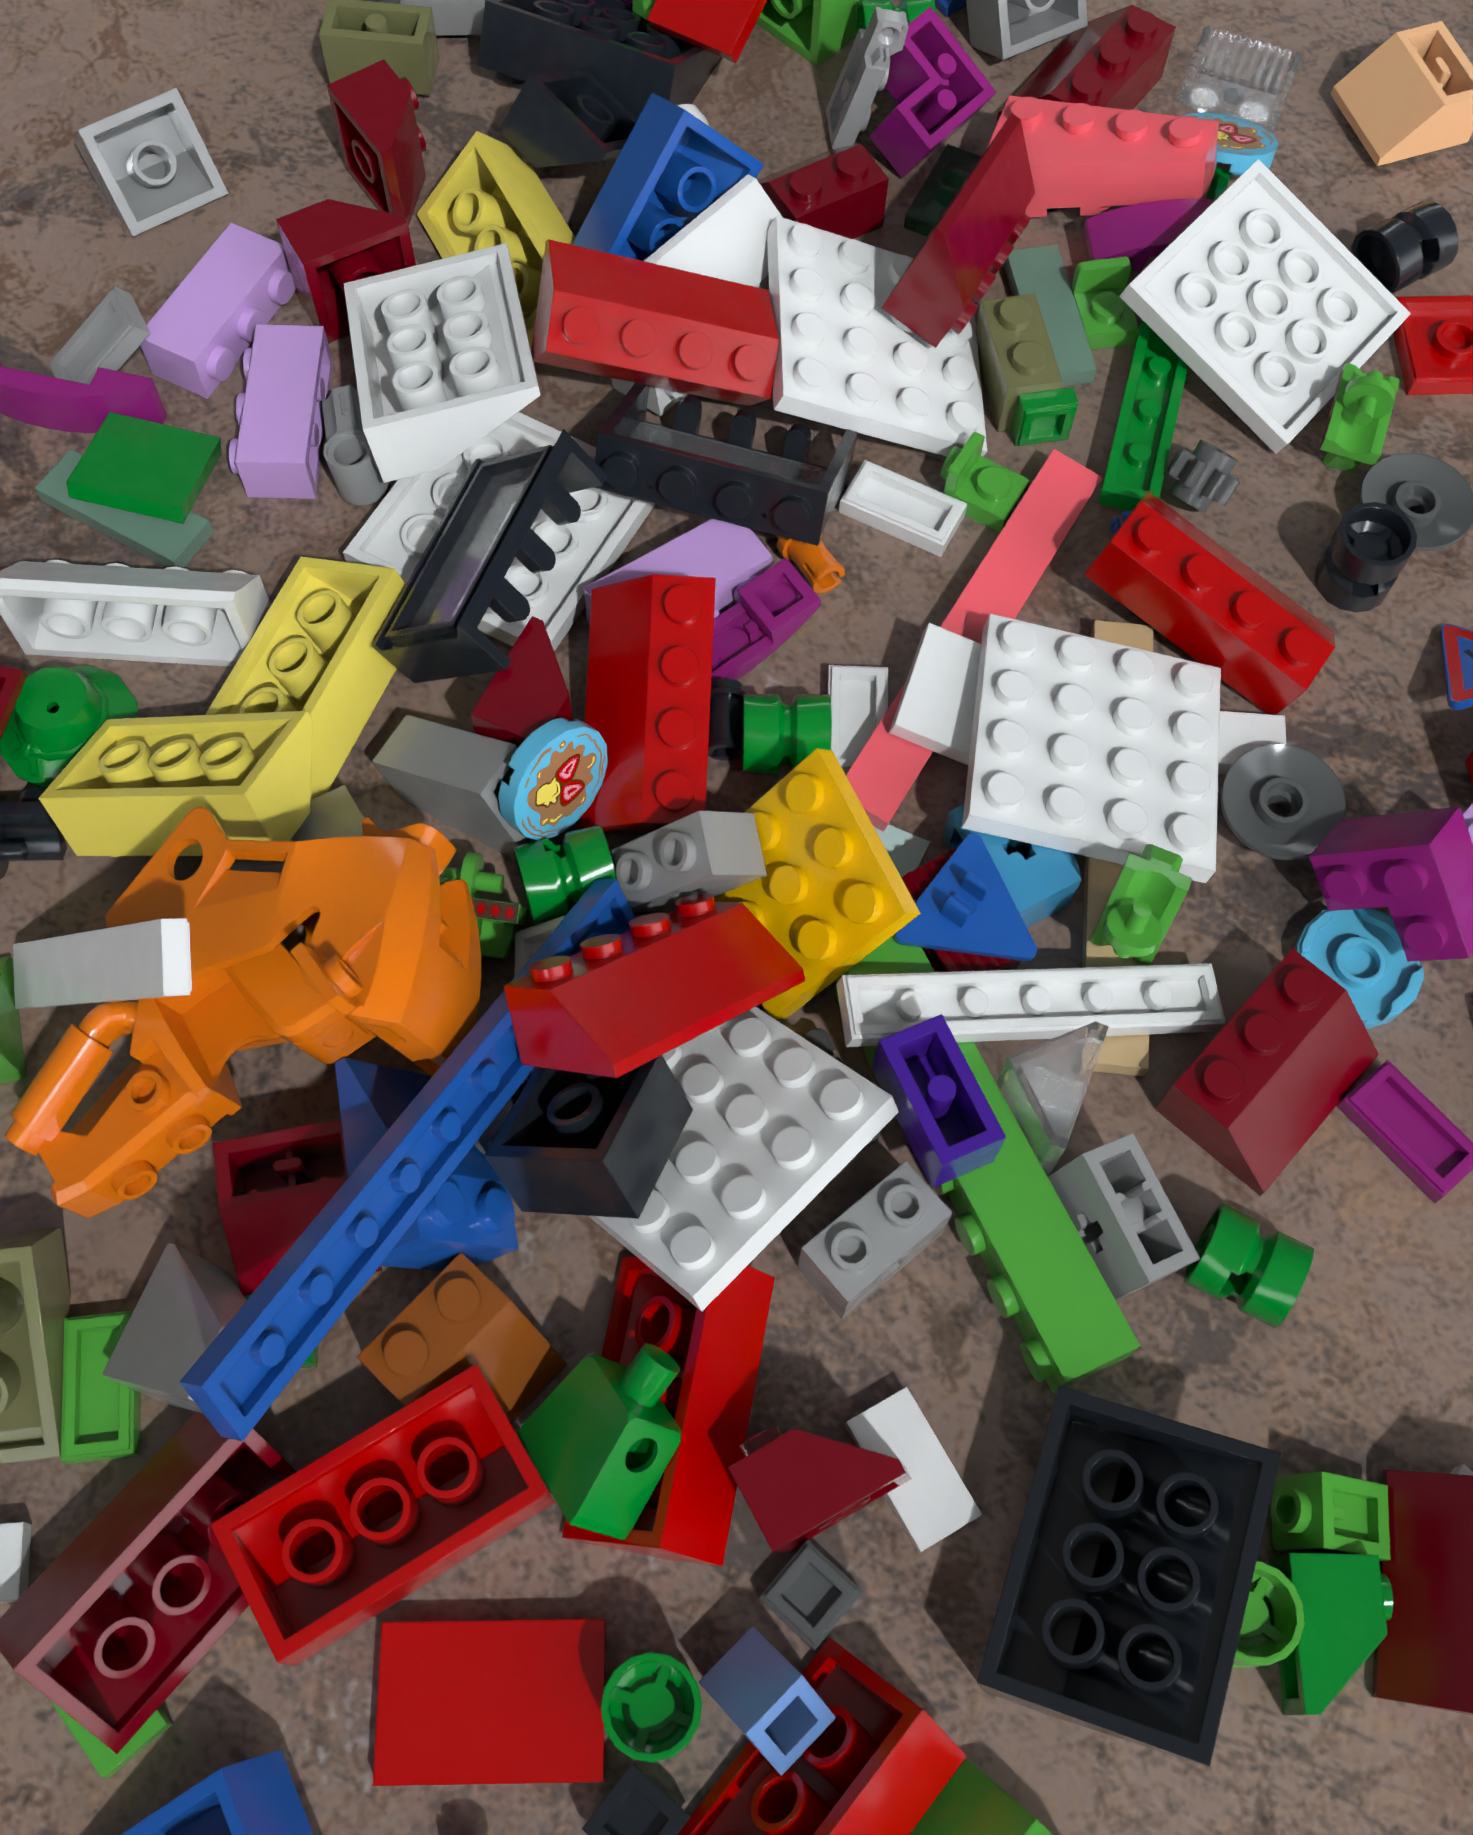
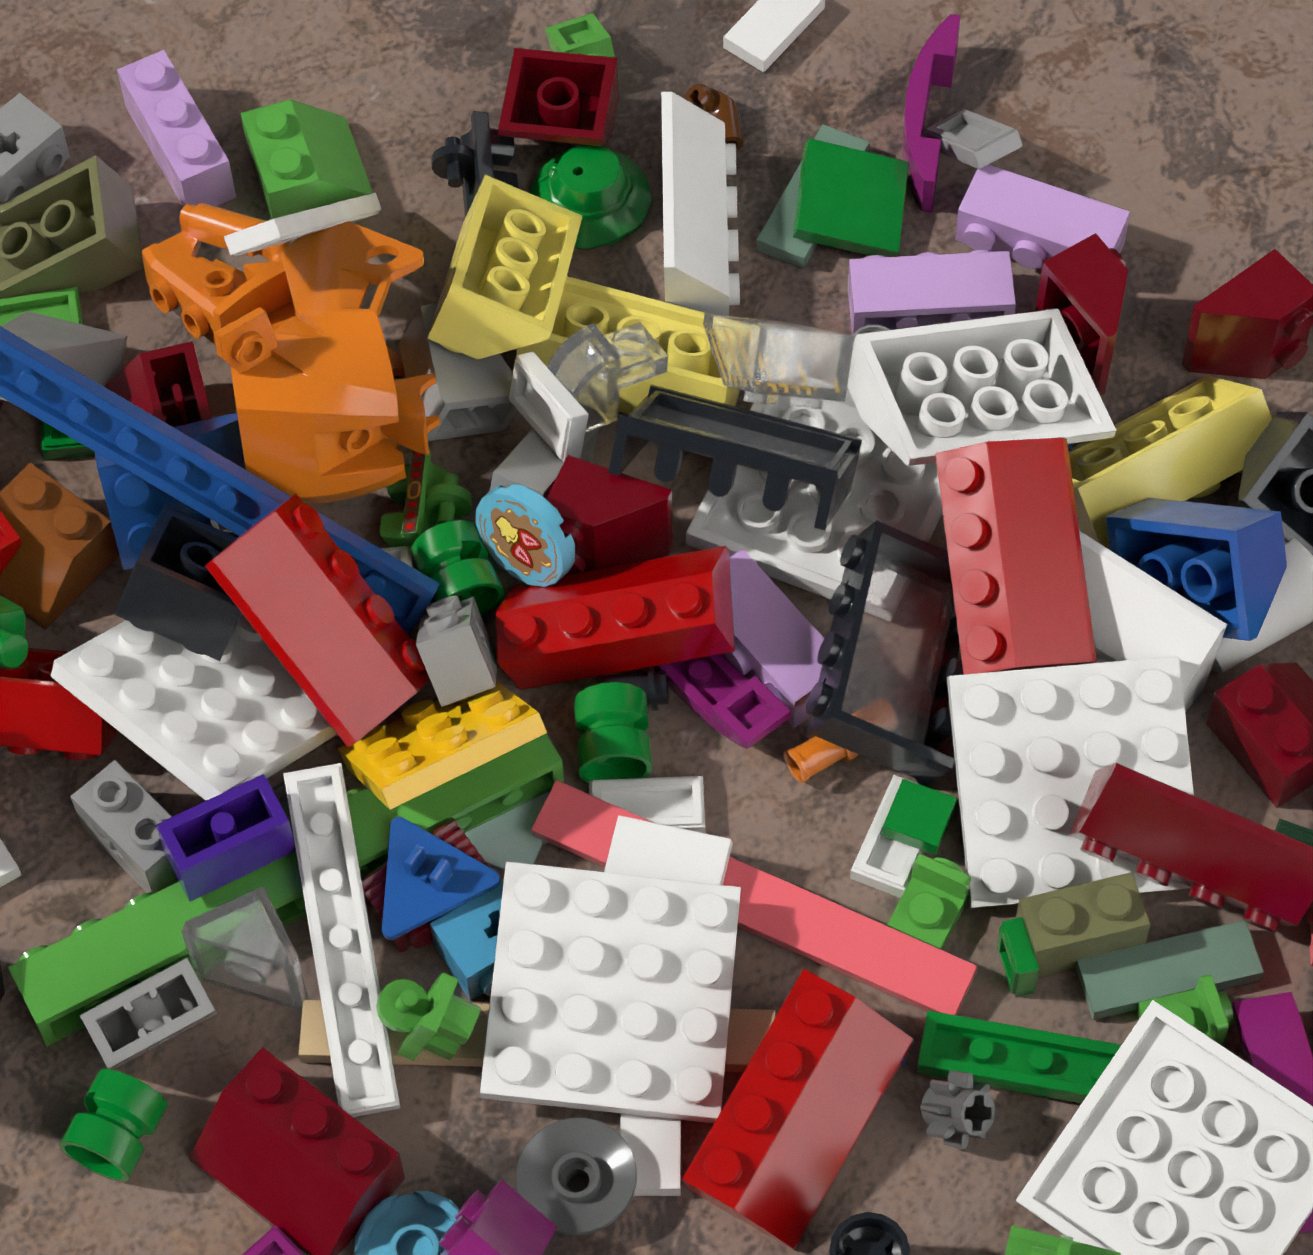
camera: 90 degrees right, 5 degrees down
light grey slope [72,87,229,237] -> none
none -> white tile [509,352,589,462]
none -> clear brick [547,322,668,433]
none -> clear slope [703,313,855,409]
none -> green tile [882,779,957,855]

